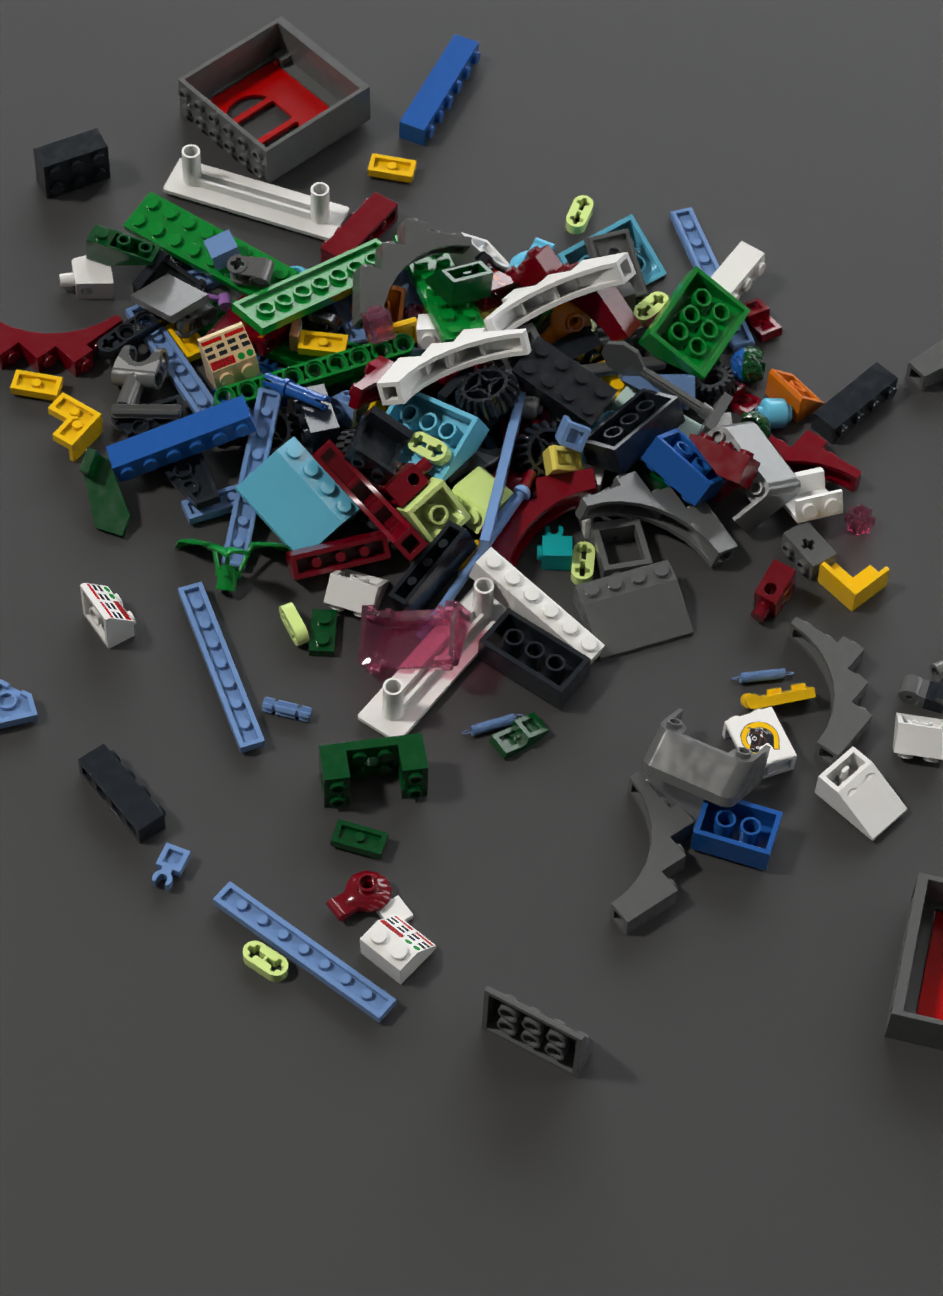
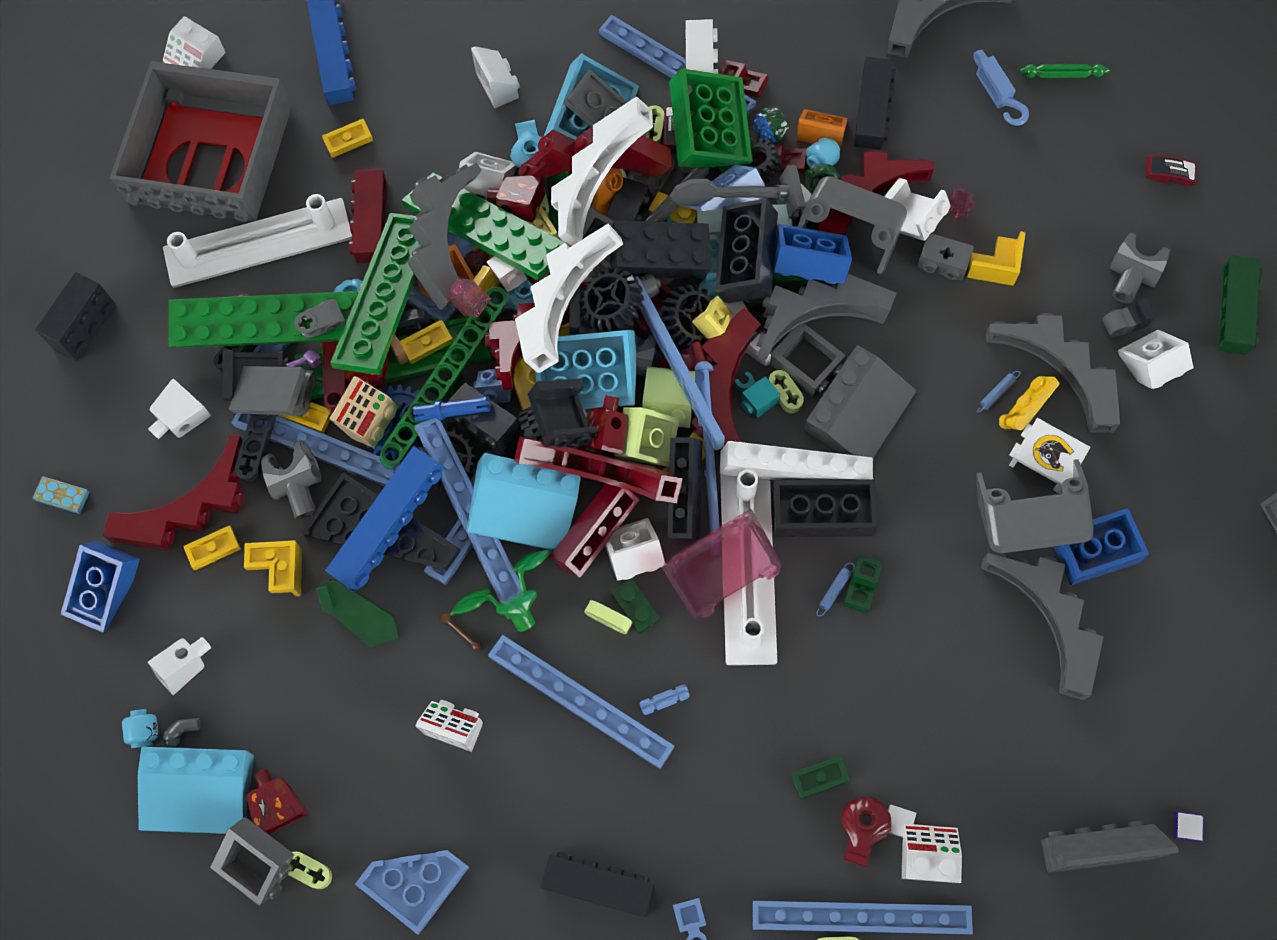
camera: 30 degrees left, 15 degrees up
dark green slope [86,224,161,266] -> none
dark grey axle [111,404,182,419] -> none
medium blue panel [204,229,241,271] -> none
dark green plate [319,733,428,808] -> none
yellowish green beam [408,431,451,466] -> none
dark green slope [425,261,494,307] -> none
black hand [475,251,506,273] -> none
medium blue panel [555,415,591,453] -> none
yellowish green beam [565,195,594,234] -> none
dark red slope [689,433,761,490] -> none
dark red torso [751,559,796,622] -> none
white slope [815,746,907,841] -> none
none -> white slope [163,16,226,69]
none -> reddish brown hinge [441,613,482,651]
none -> white slope [471,47,520,108]
none -> white tile [1173,811,1204,843]

